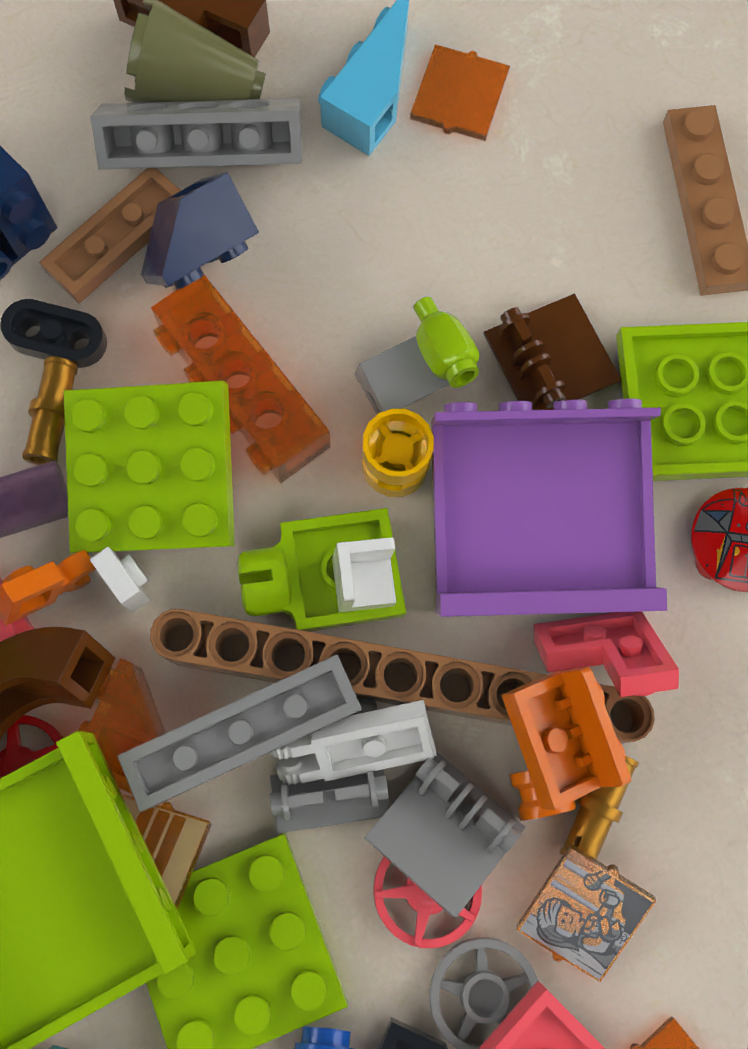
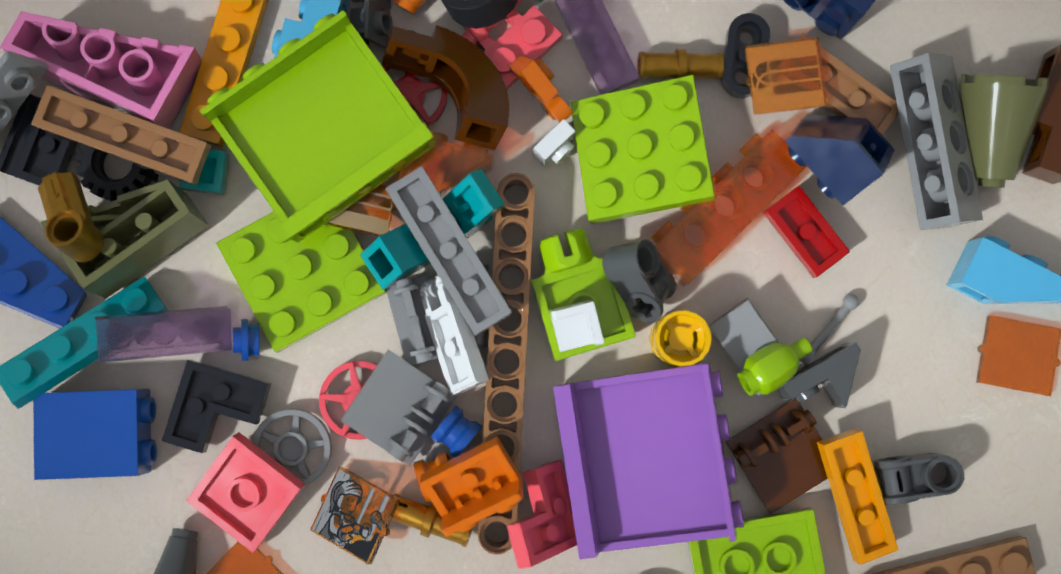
camera: 85 degrees right, 10 degrees up
none -> teal arch [360,168,505,290]
none -> blue wheel [430,405,482,457]
none -> dark grey piece [602,240,677,322]
none -> clear orange piece [745,37,828,115]
none -> red plate [763,186,850,278]
none -> dark grey slope [777,343,861,408]
none -> light grey hinge [799,294,859,366]
none -> light orange plate [817,428,899,565]
none -> dark grey piece [873,453,964,505]

